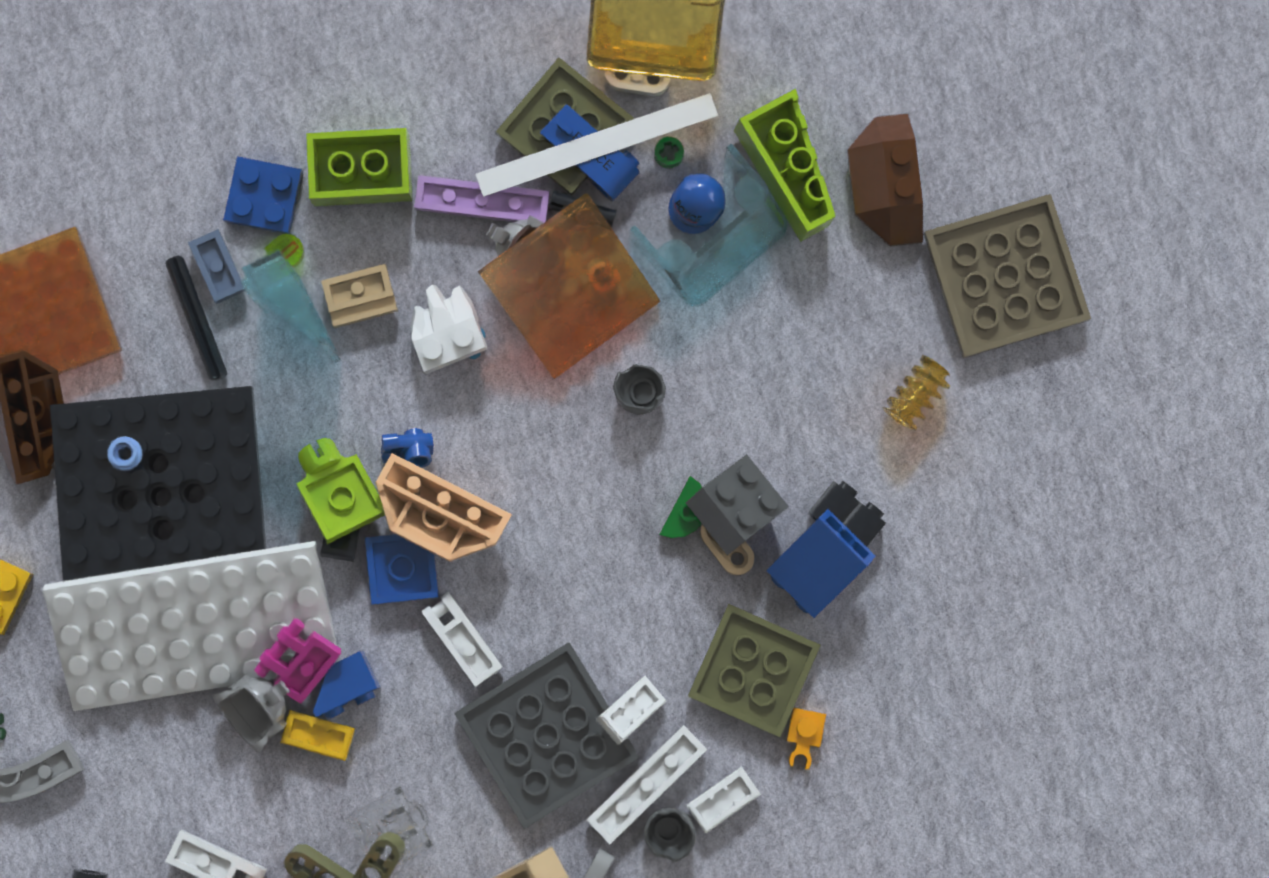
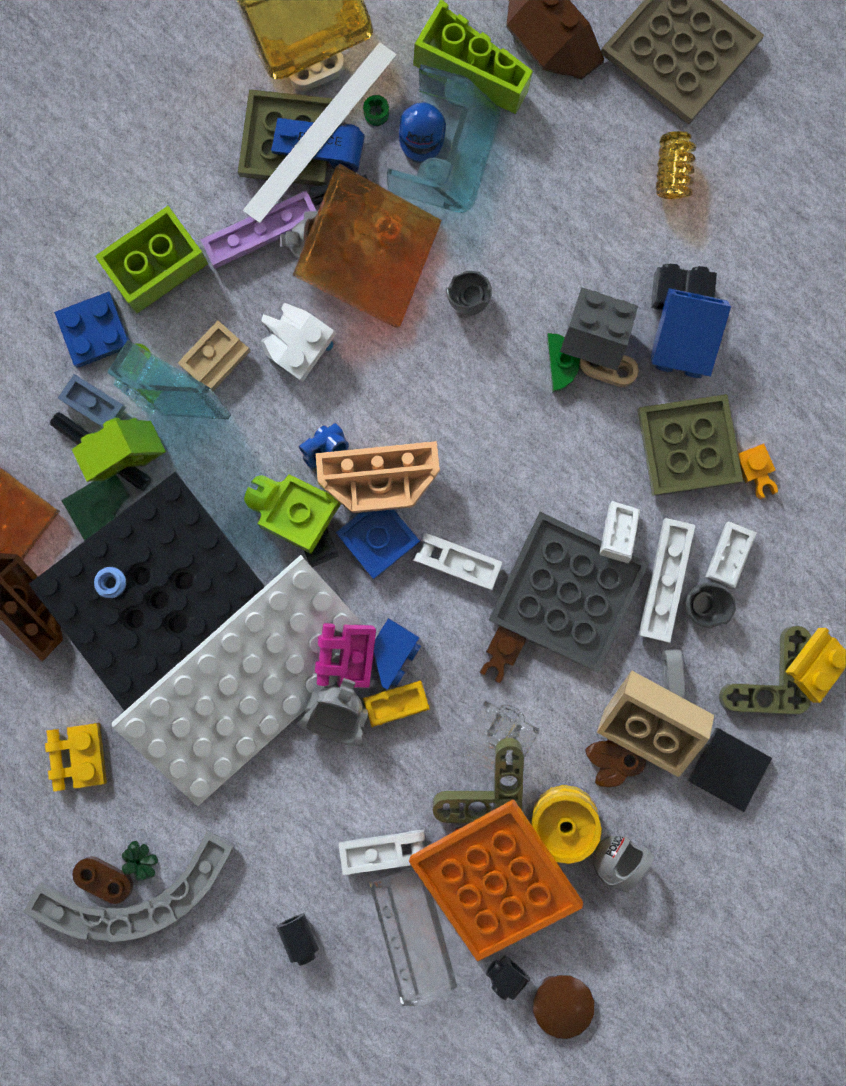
camera: 30 degrees left, 0 degrees up
none -> clear green tile [61,473,130,541]
none -> lime brick [71,418,166,482]
none -> reddish brown plate [479,626,527,683]

